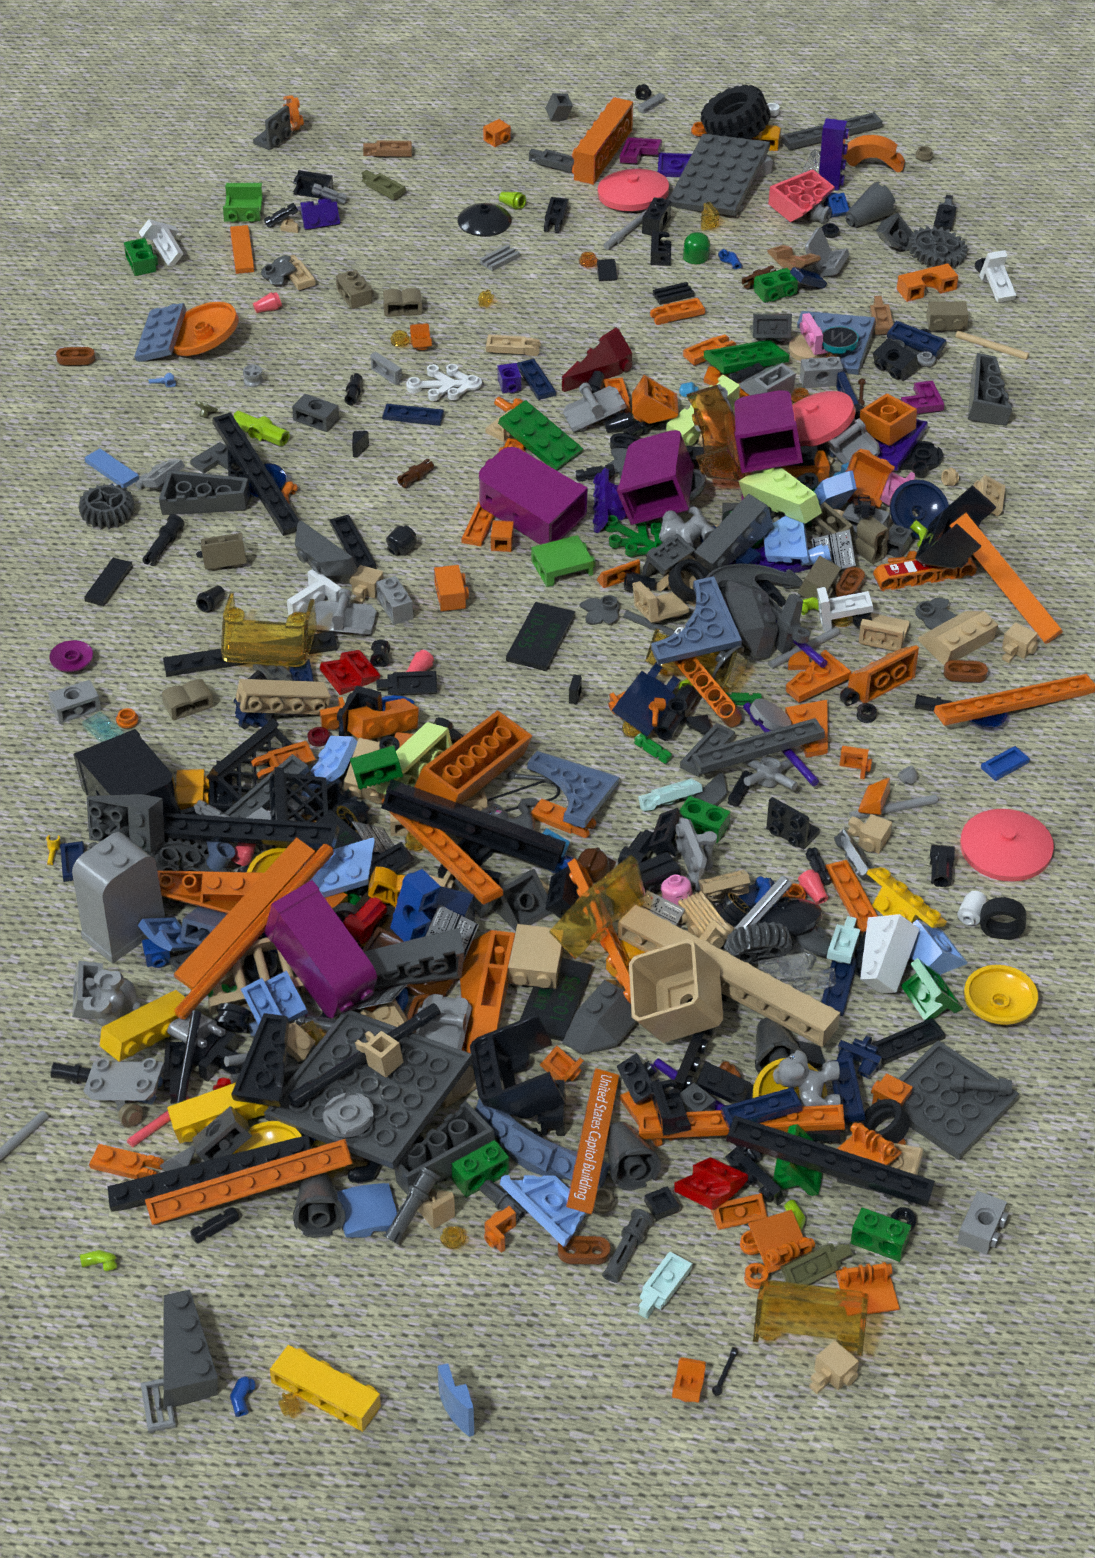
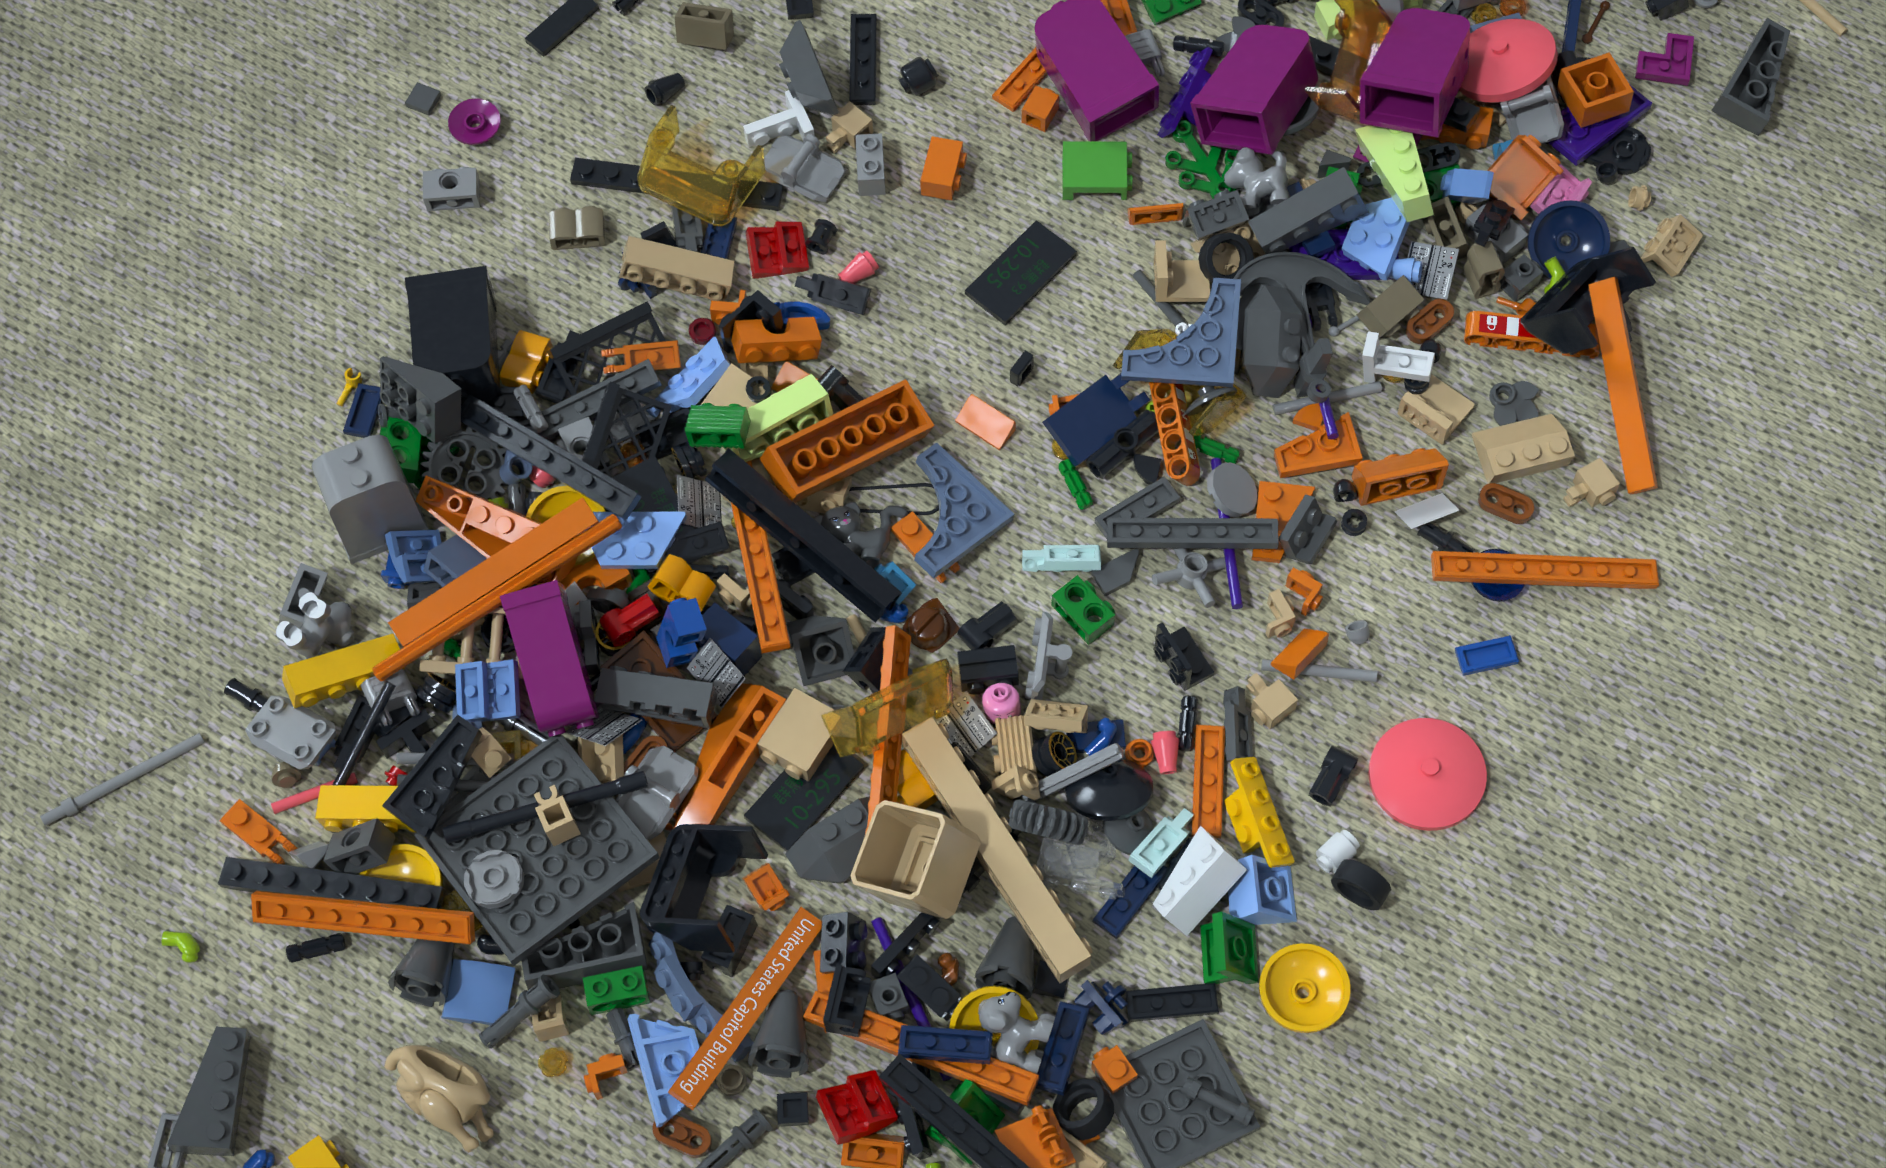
camera: 25 degrees right, 20 degrees up
clear light blue plate [82,711,123,743] -> none
orange plate [116,708,139,728] -> none
dark grey hinge [507,771,553,784] -> none
dark grey plate [579,595,619,625] -> none
black cone [624,572,656,592] -> none
black hinge [648,808,685,857] -> none
orange hand [649,698,666,727] -> none
black axle [728,770,753,807] -> none
lime arm [801,597,819,615] -> none
none -> tan piece [384,1045,494,1153]
none -> dark grey tile [405,82,442,116]
none -> slope [955,394,1016,451]
none -> tan bracket [1266,589,1296,638]
none -> dark grey bracket [1278,494,1337,564]
none -> white sticker [1394,493,1459,529]

